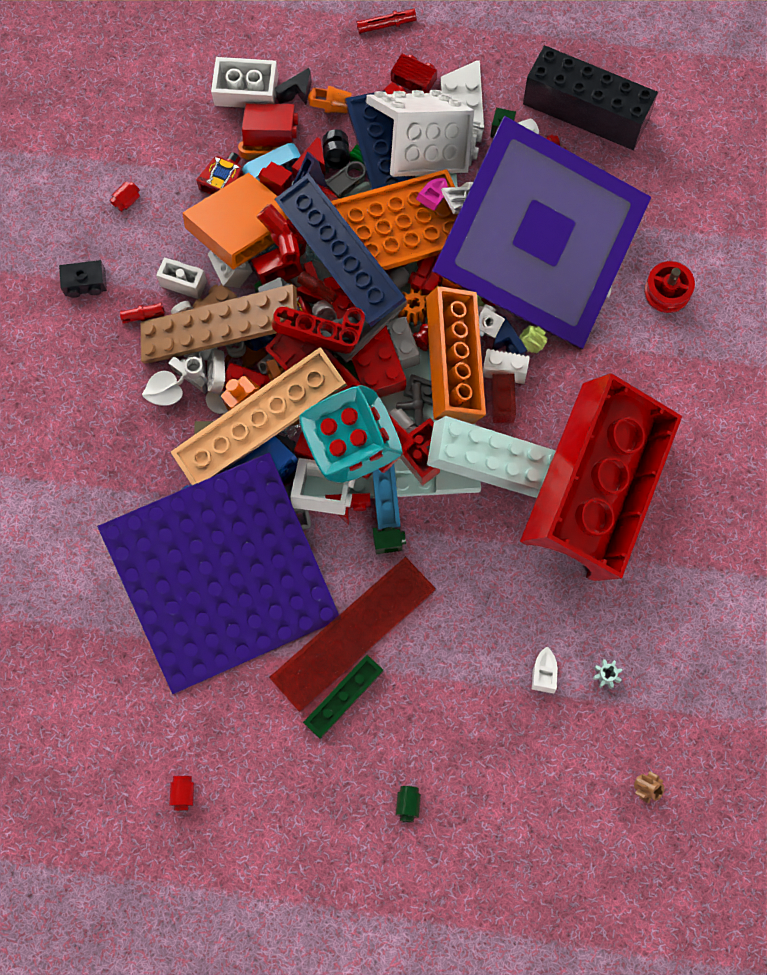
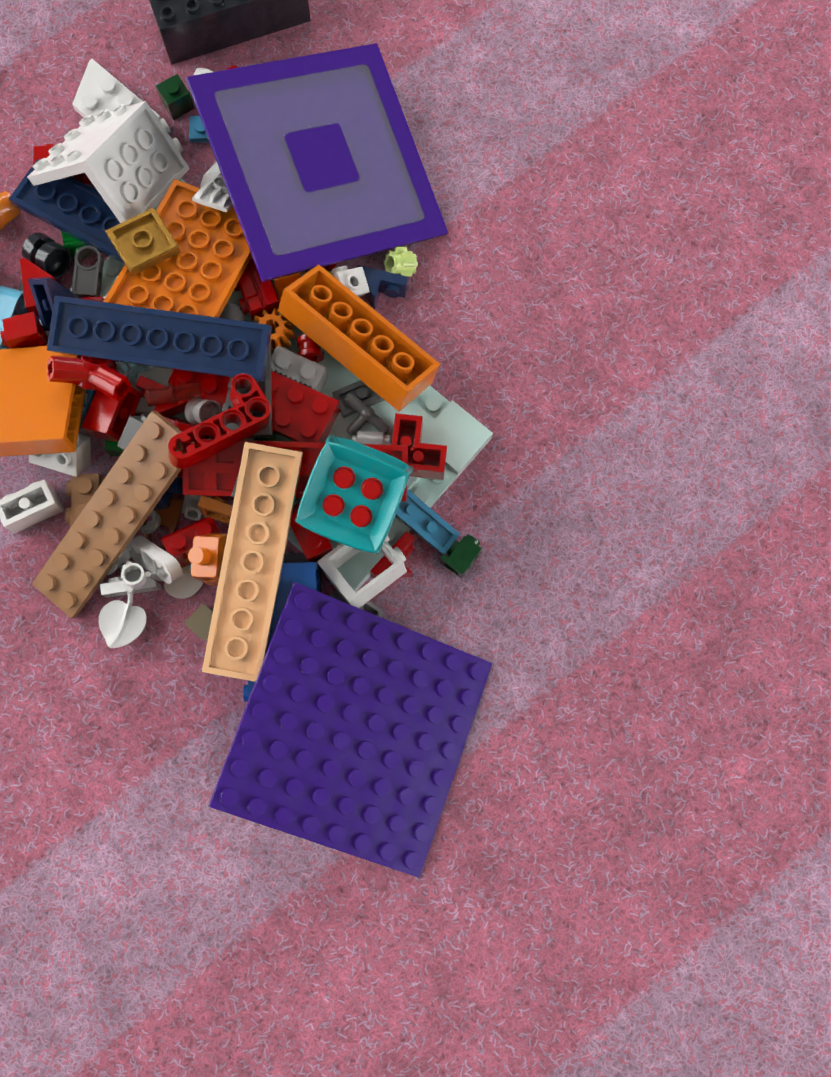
camera: 50 degrees left, 5 degrees up
red pin [120,302,165,324] -> none
red brick [169,776,194,811] -> none
white tile [171,301,193,314] -> none
clear red plate [269,556,436,713] -> none
dark green plate [303,655,384,739] -> none
red brick [391,53,437,93] -> none
dark green brick [395,786,421,823] -> none
dark pink plate [416,178,448,211] -> none
light aqua brick [427,416,556,498] -> none
white brick [483,349,529,384] -> none
clear red brick [491,374,516,423] -> none
red piece [520,373,682,581] -> none
white plate [532,647,558,694] -> none
light aqua gear [593,659,622,689] -> none
red wheel [644,261,695,313] -> none
none -> pearl gold tile [106,207,180,276]

